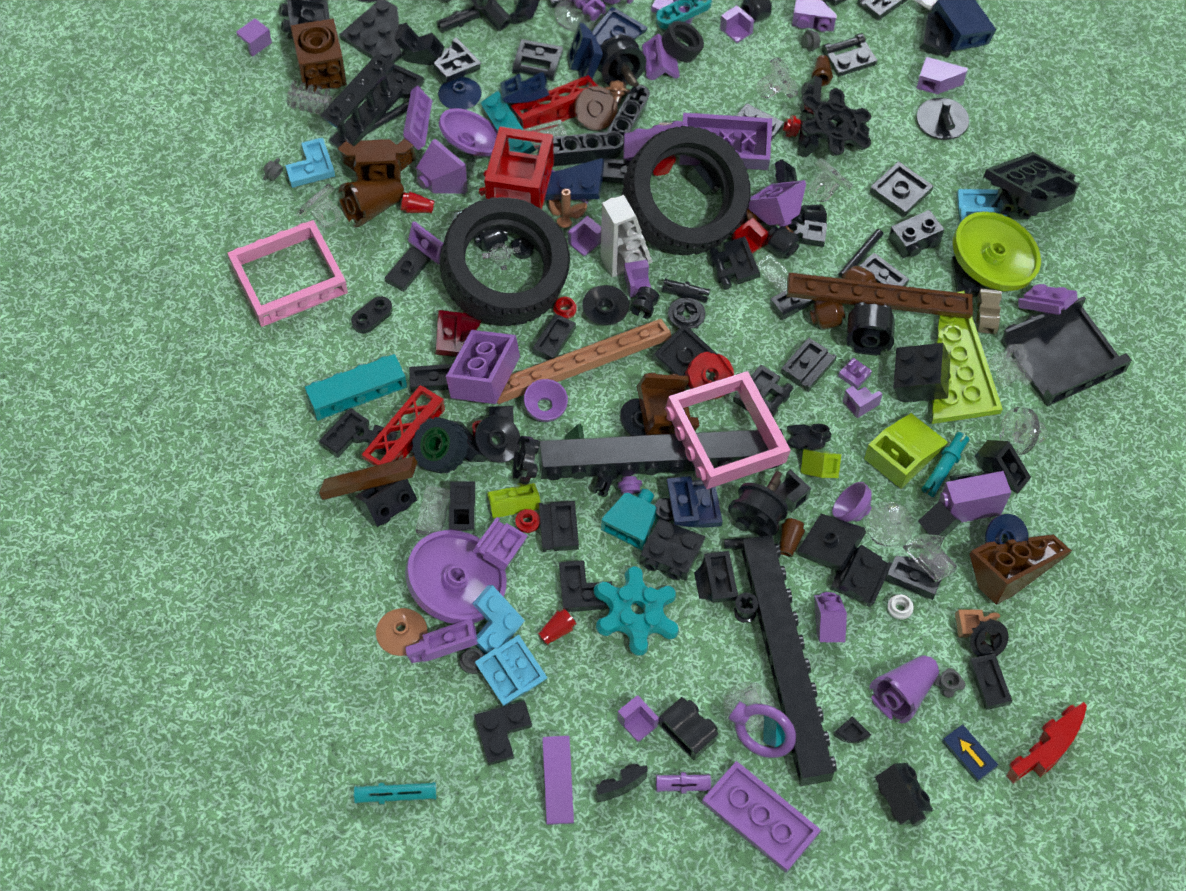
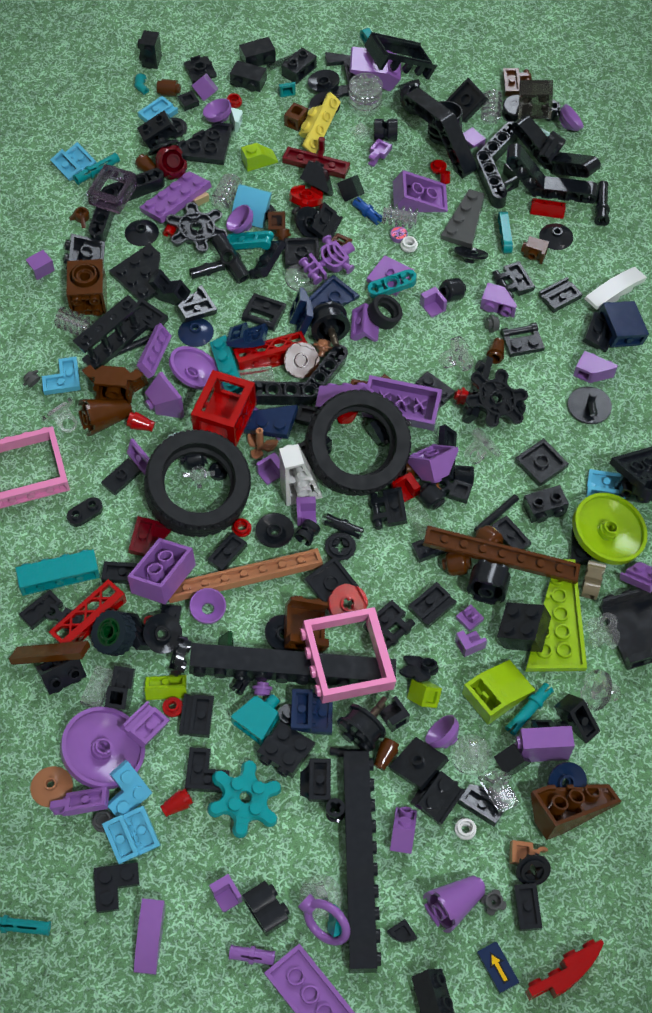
camera: 10 degrees right, 0 degrees up
black slope [595,764,648,803] -> none

